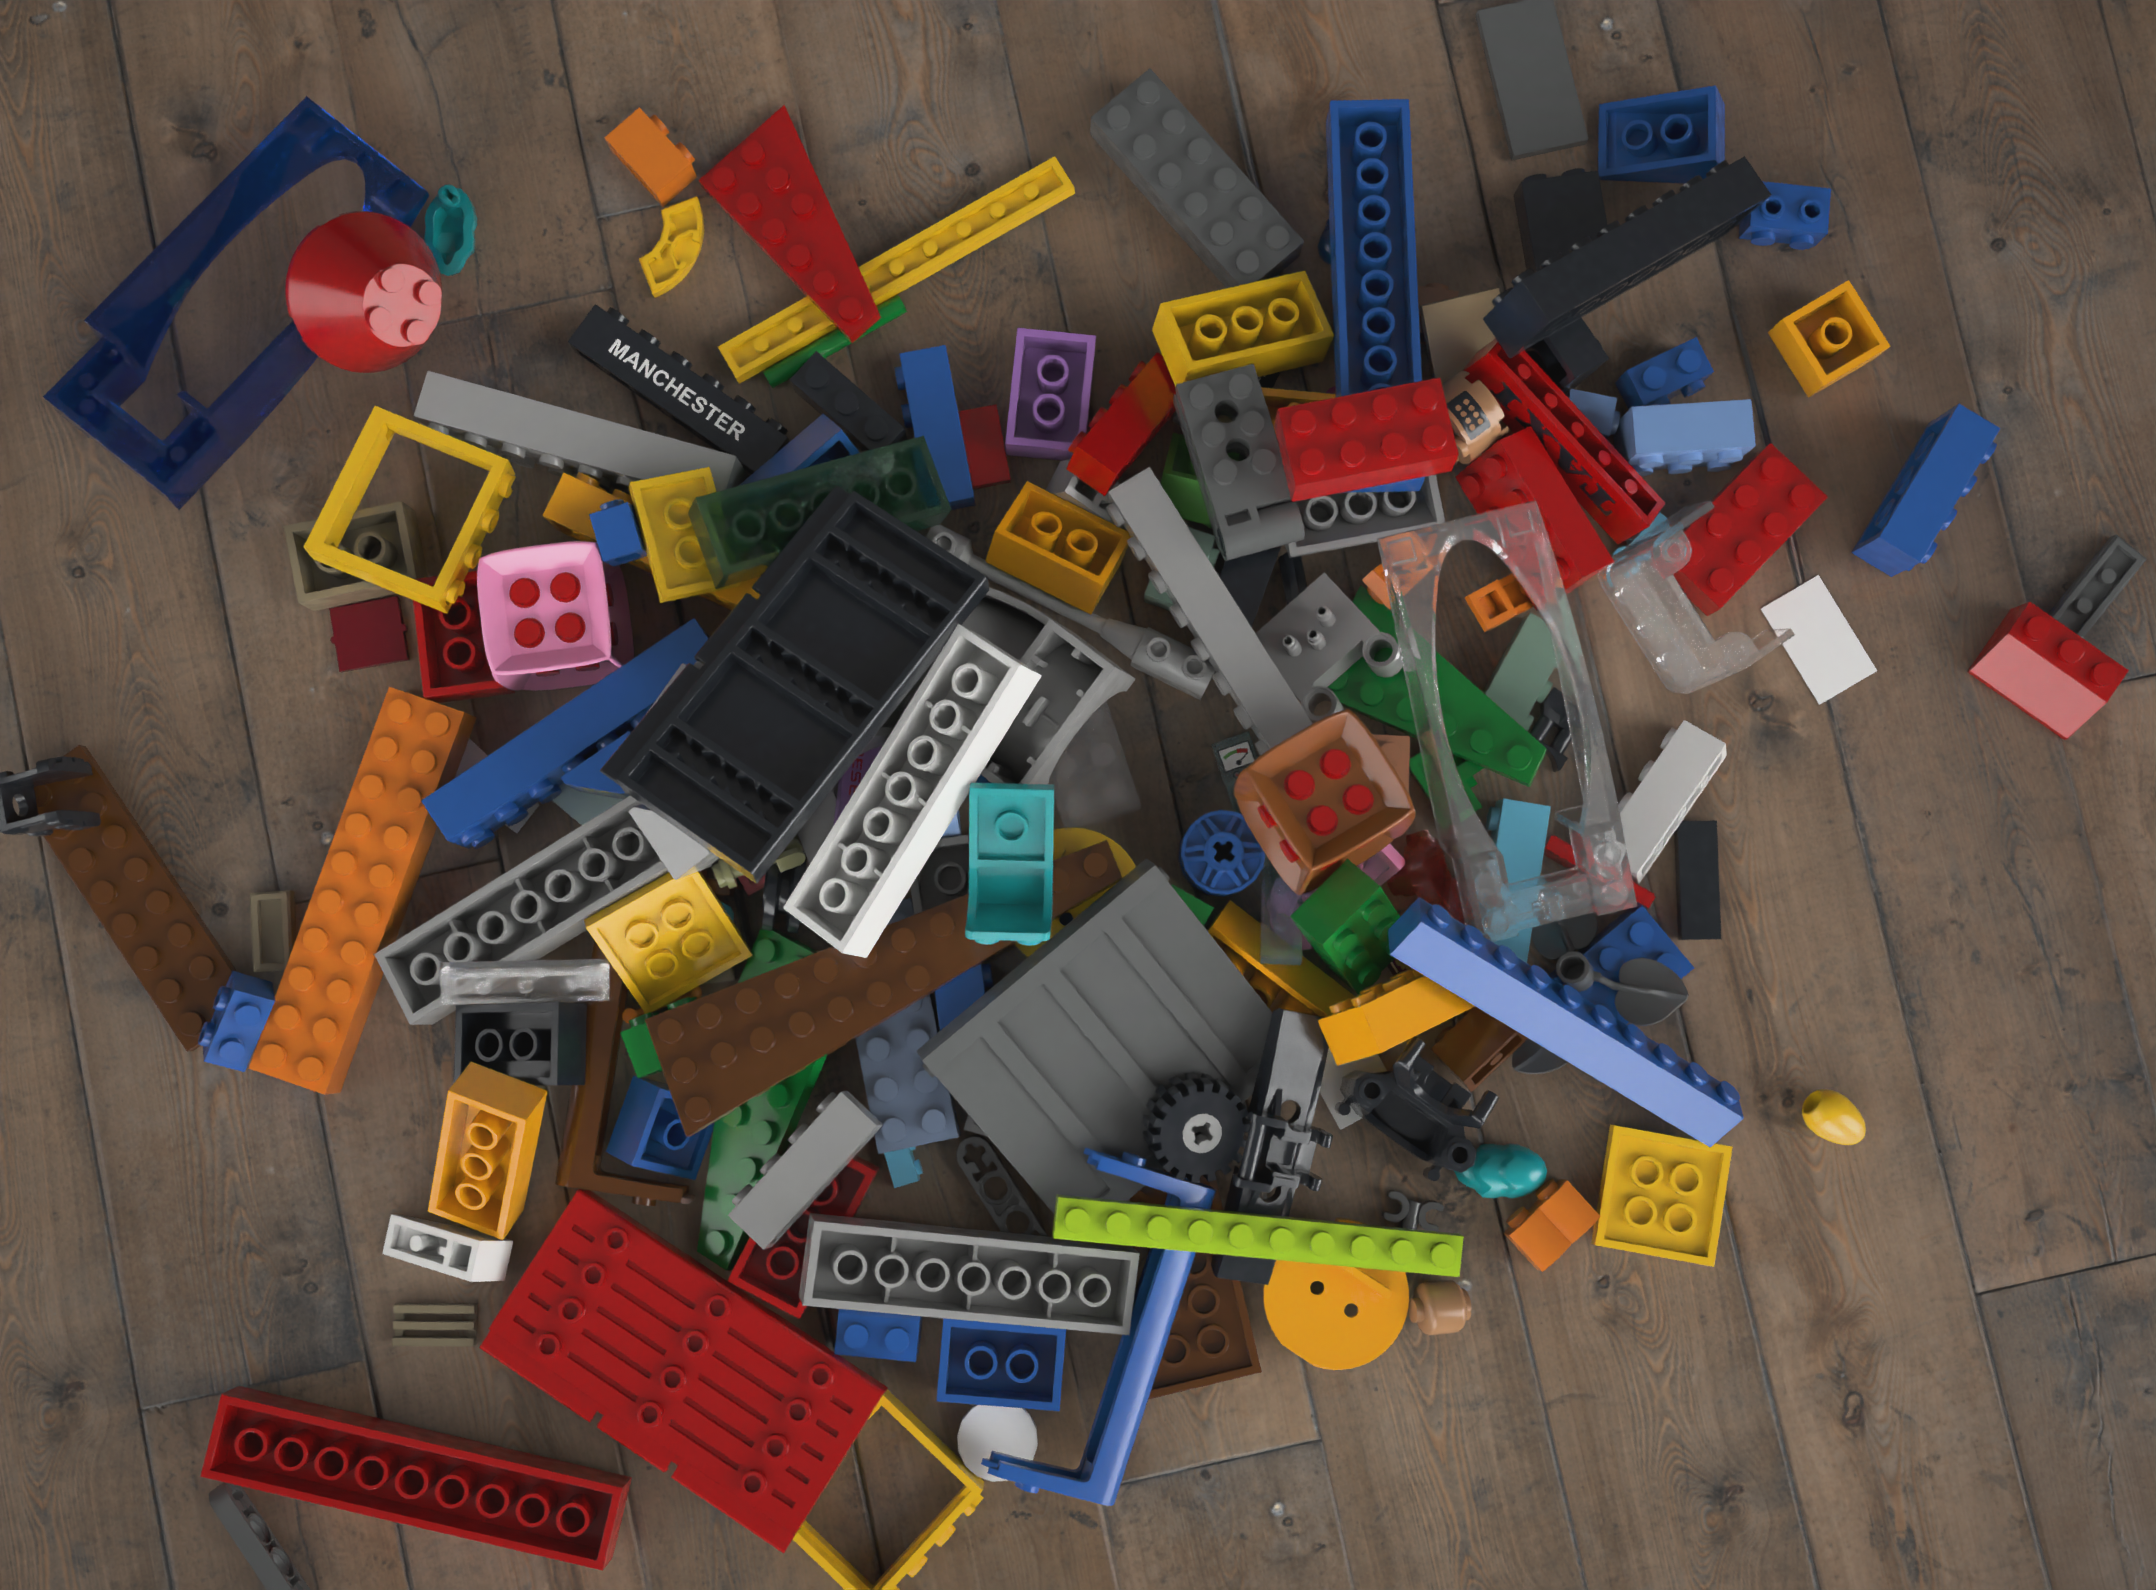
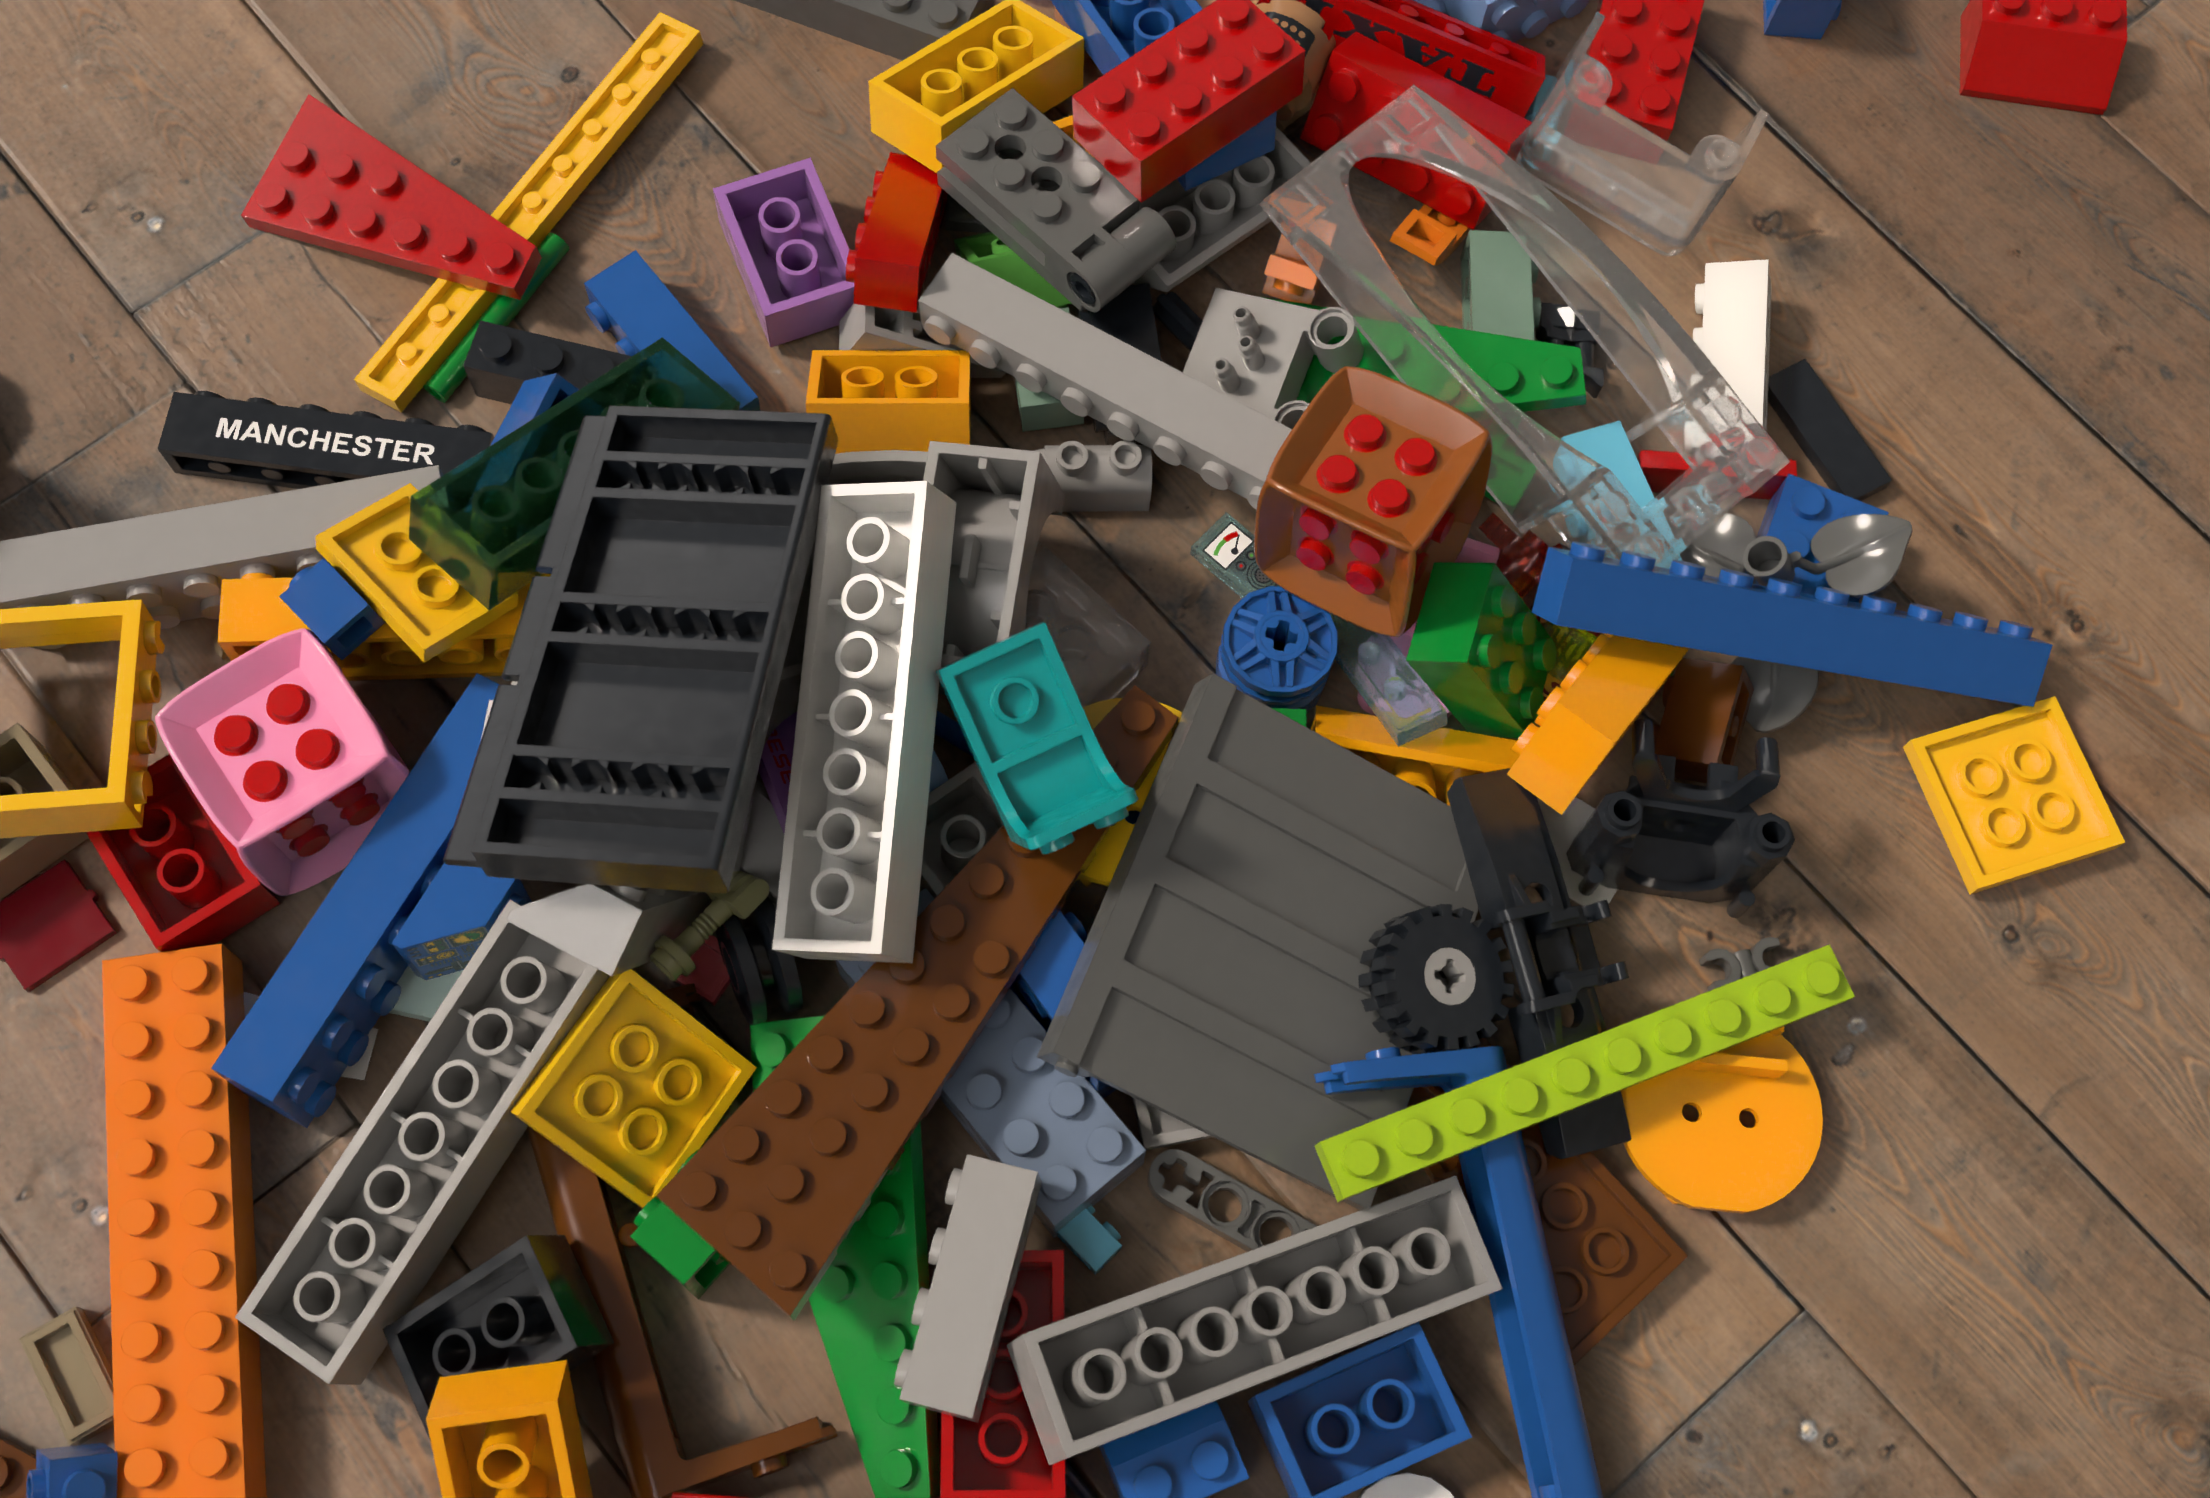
camera: 30 degrees left, 15 degrees down
clear tile [440,959,609,1005] -> none
orange brick [604,107,697,207] -> none
blue slope [606,1075,714,1180] -> none
yellow tile [639,196,704,298] -> none
red tile [958,404,1011,490] -> none
medium nougat head [1408,1280,1471,1335] -> none
teal arm [1454,1143,1547,1199] -> none
orange brick [1504,1179,1601,1272] -> none
white sticker [1761,575,1877,705] -> none
yellow animal [1802,1089,1866,1145] -> none

